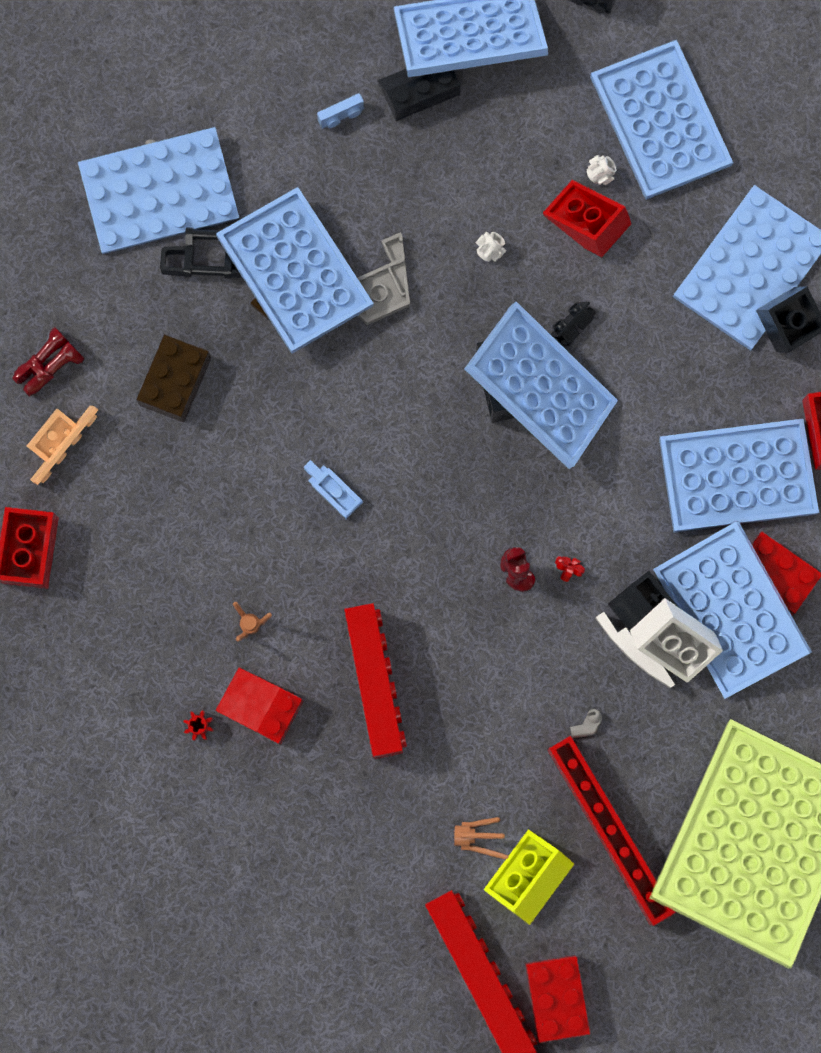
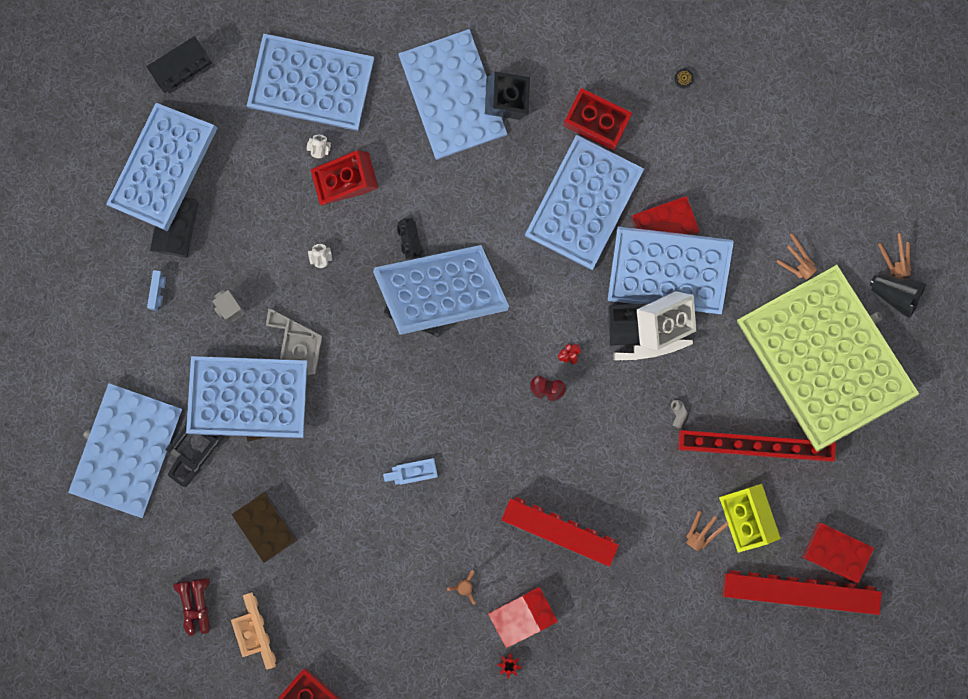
camera: 55 degrees left, 5 degrees up
none -> light grey brick [212,290,246,324]

